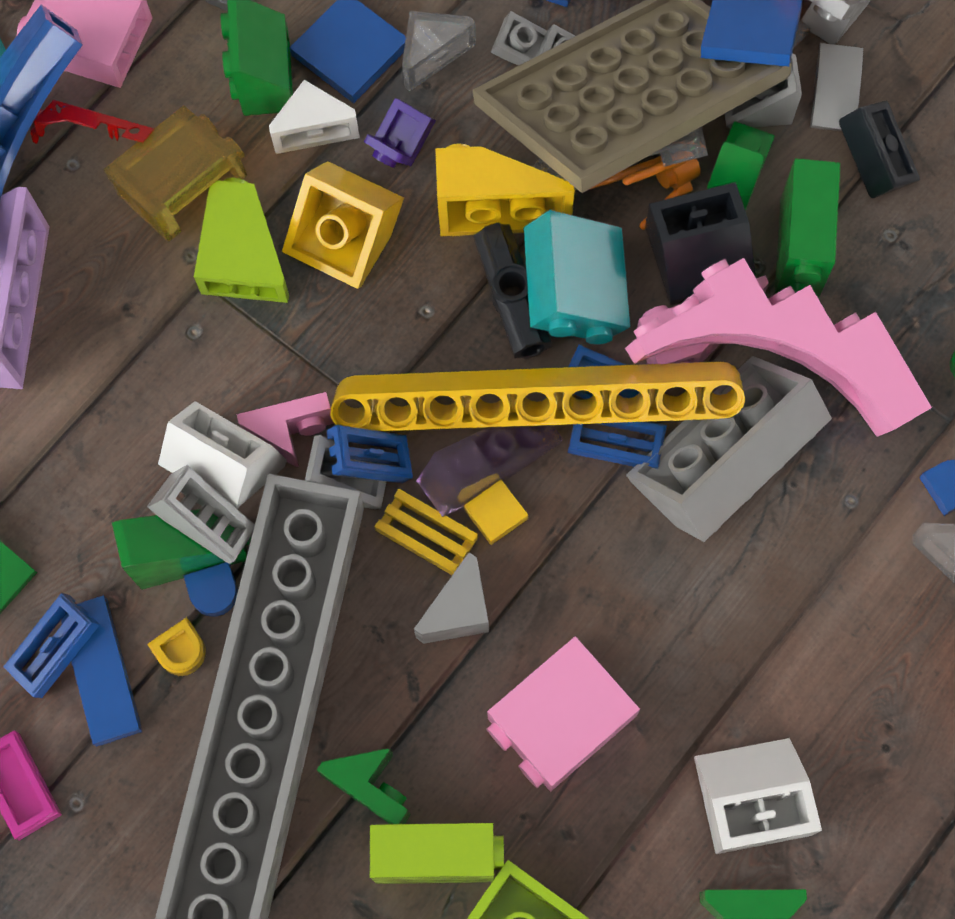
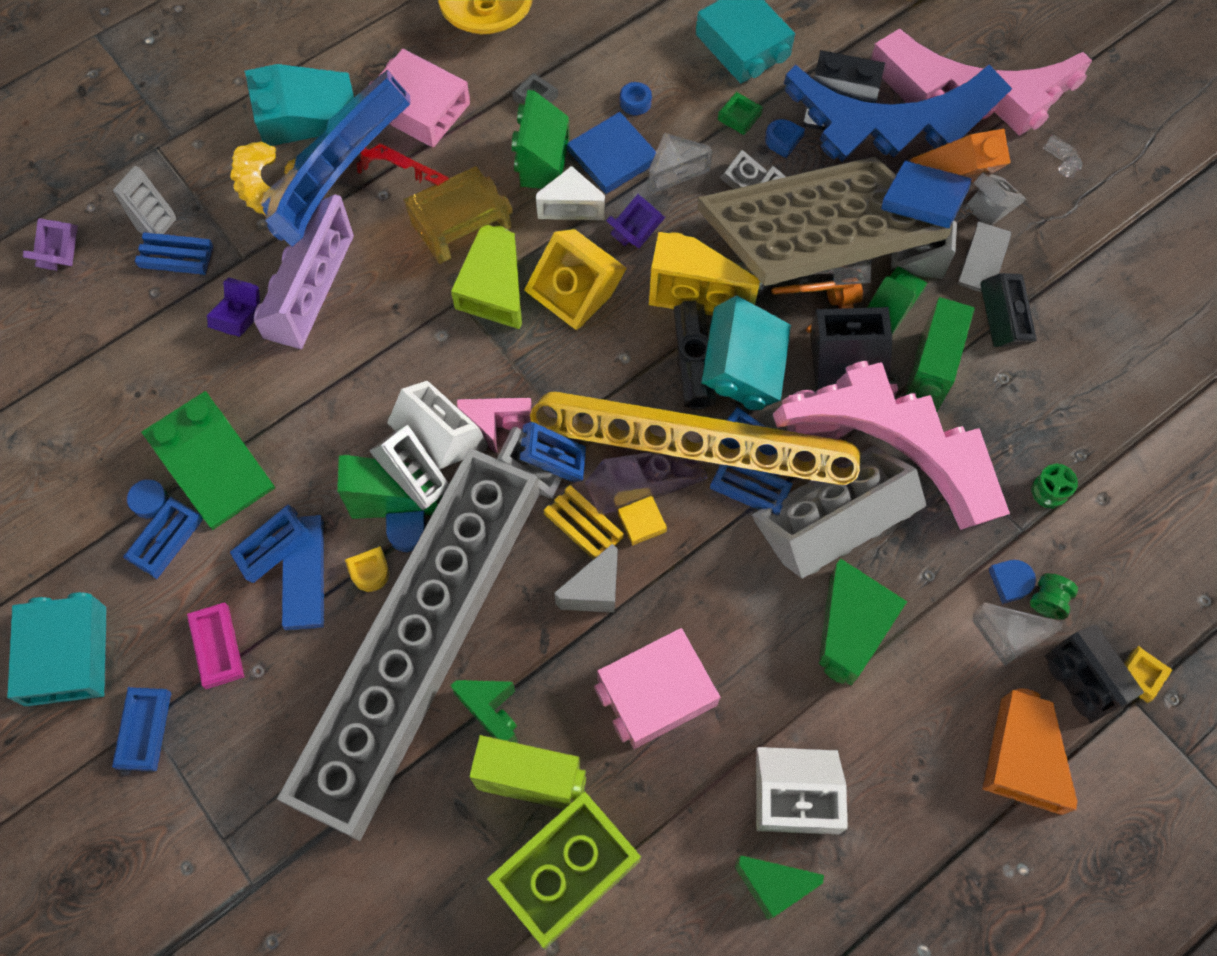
camera: 10 degrees right, 5 degrees down
none -> green slope [818,558,908,686]

